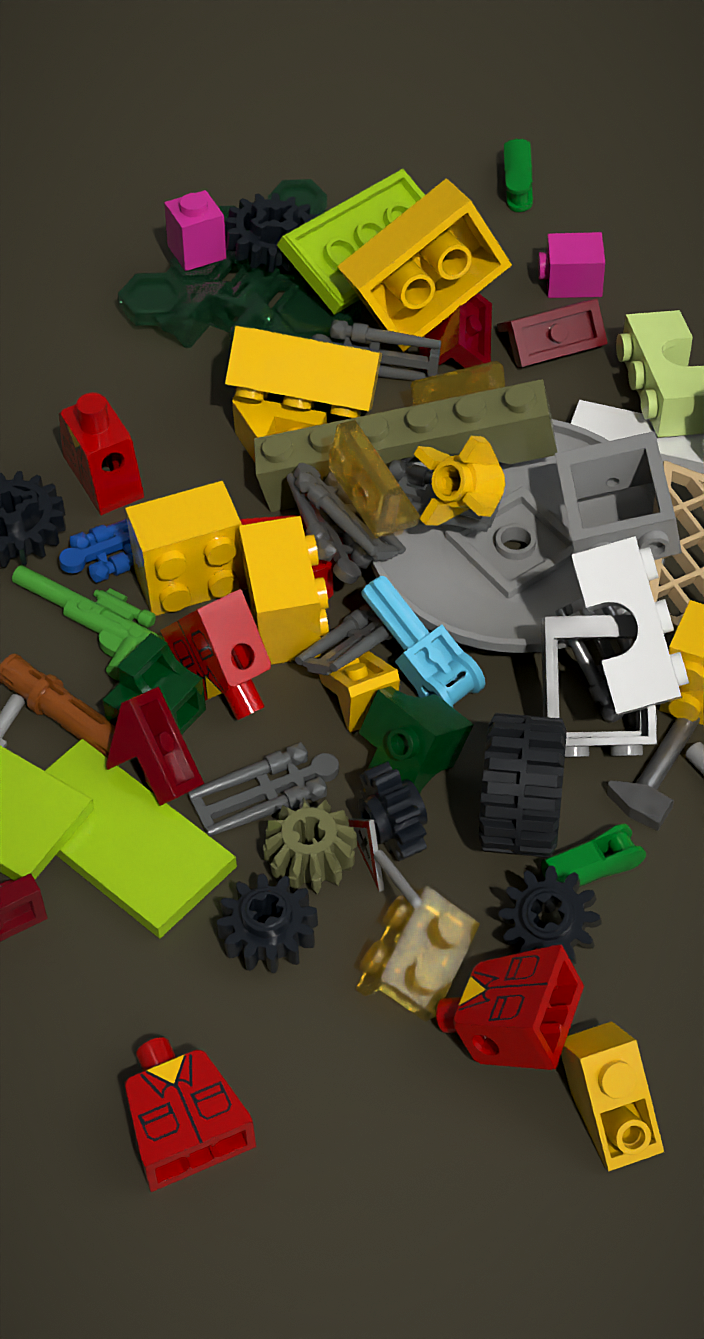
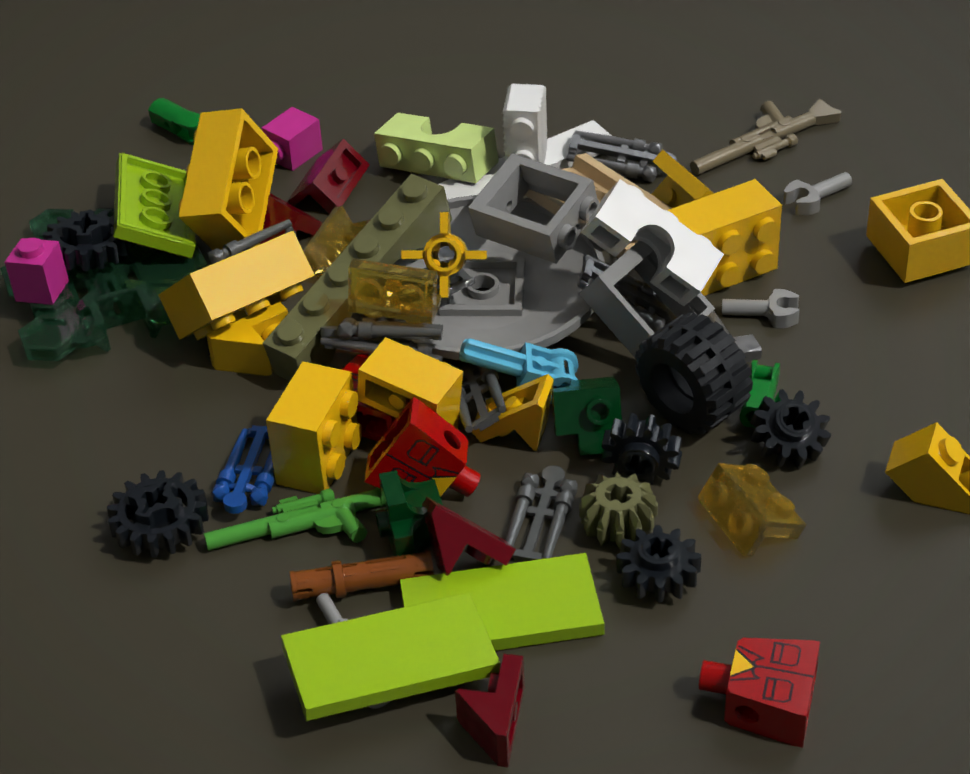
camera: 50 degrees left, 10 degrees down
red torso [59,392,145,515] -> none
light grey piece [349,818,422,908] -> none
red torso [436,945,584,1070] -> none

